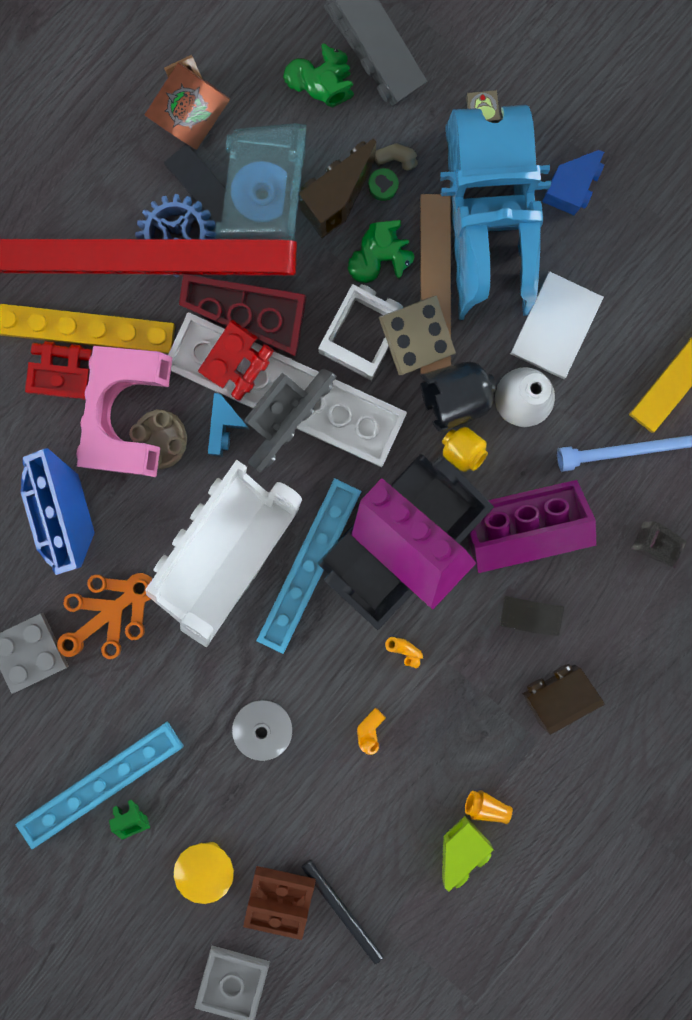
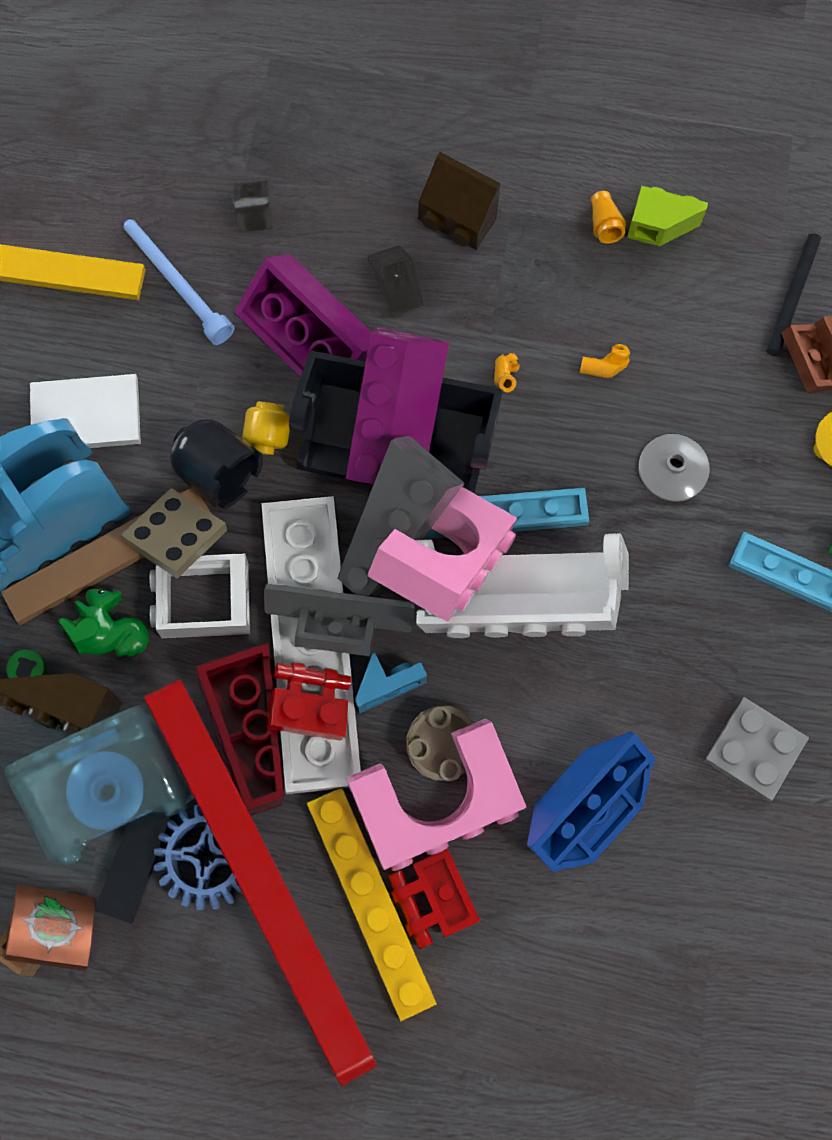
camera: 120 degrees left, 15 degrees down
orange plant [57,573,153,659] -> none
white cone [494,367,555,427] -> none
none -> dark grey wedge [337,436,465,597]
none -> bright pink arch [367,487,517,622]

